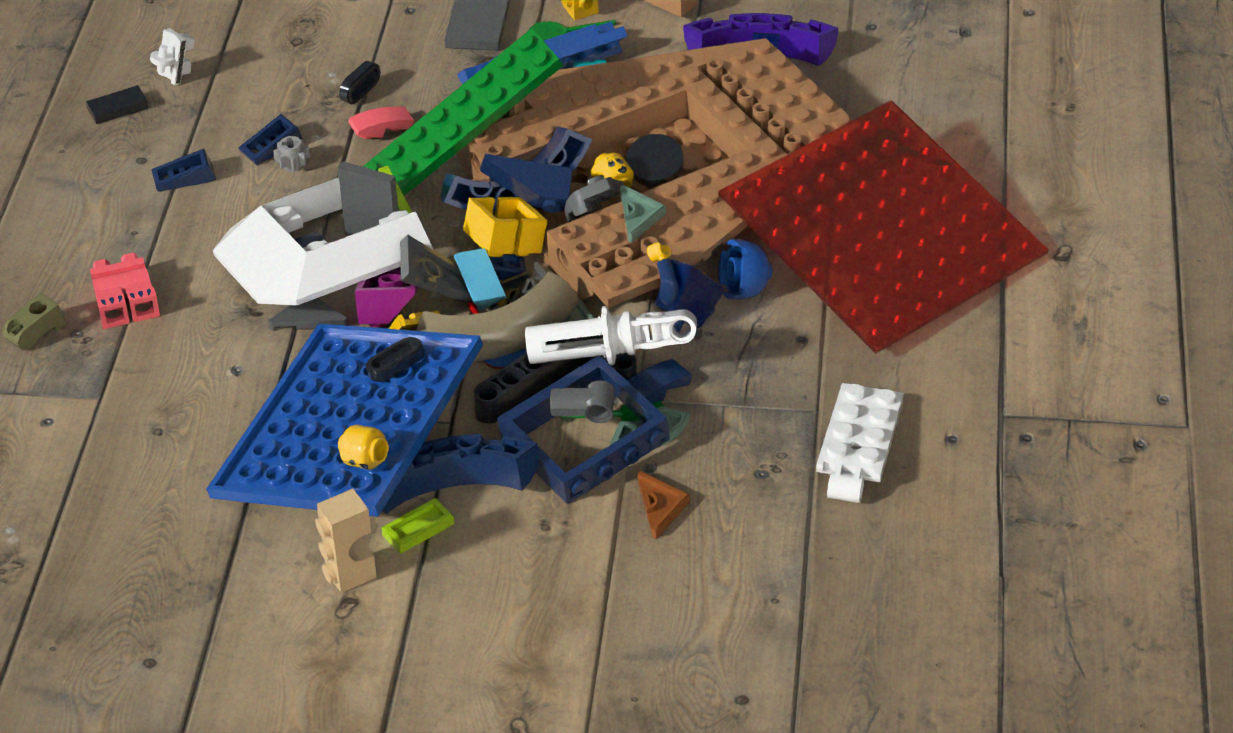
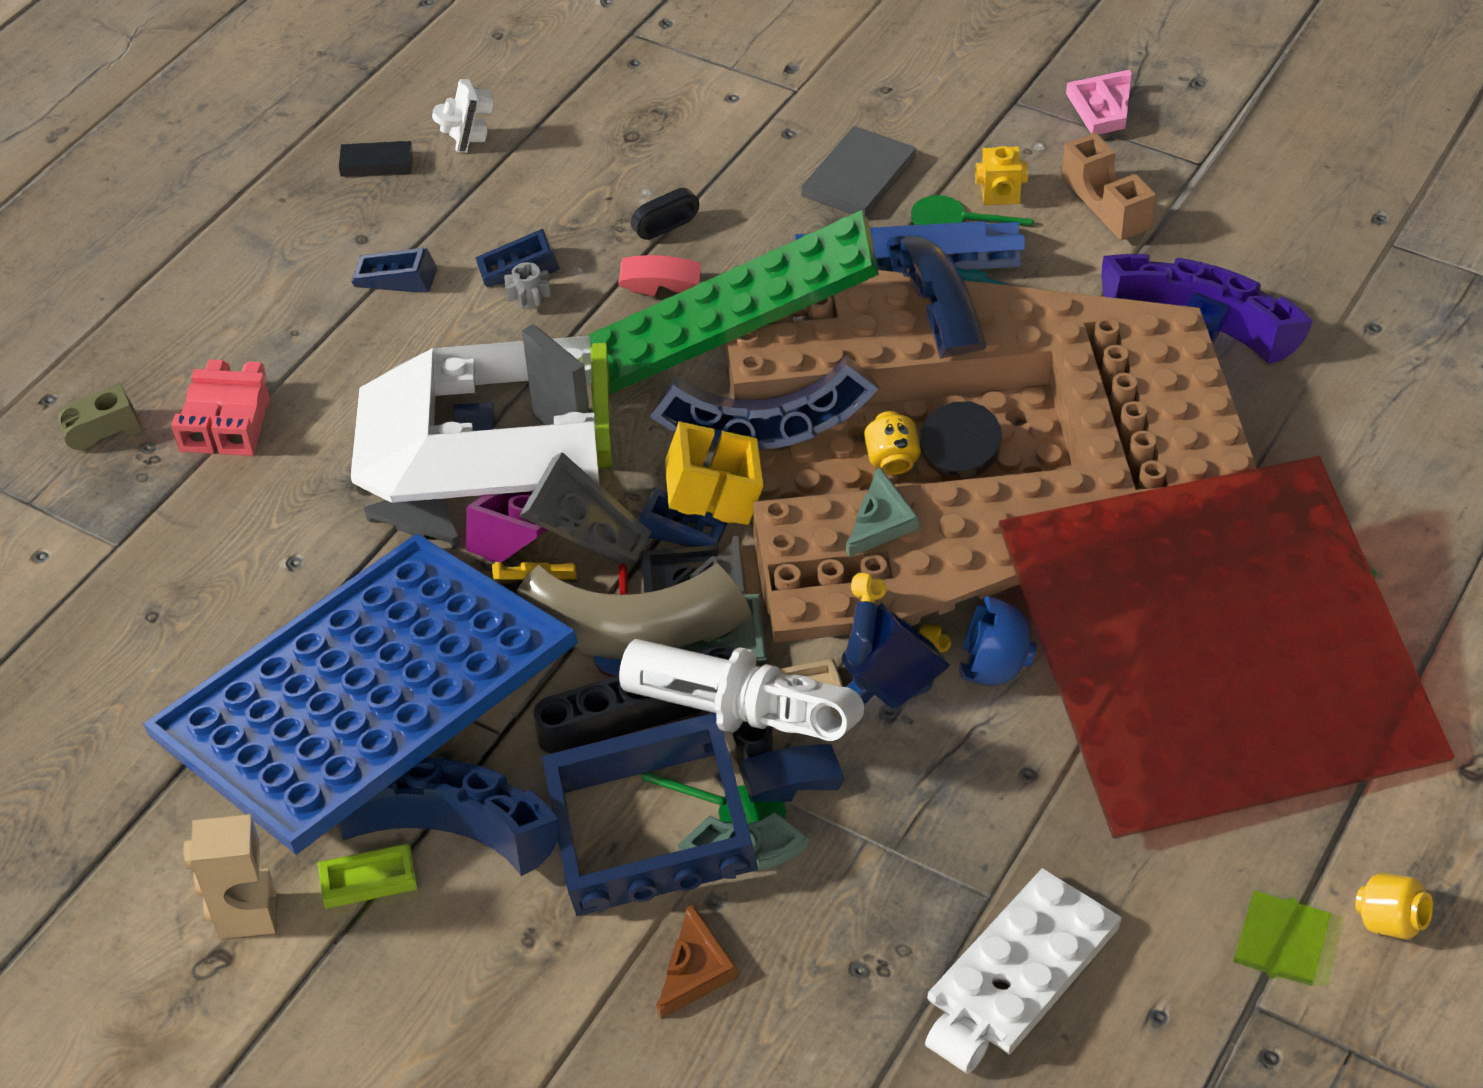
camera: 25 degrees right, 5 degrees up
yellow head [338,424,389,470] -> none
black tile [366,337,425,382] -> none
medium azure slope [453,248,507,311] -> none
dark blue slope [480,154,572,213] -> none
dark grey piece [550,380,615,423] -> none
dark grey slope [565,175,624,223] -> none
none -> dark blue brick [886,235,986,359]
none -> clear neon green piece [1233,890,1331,986]
none -> yellow head [1355,872,1433,940]

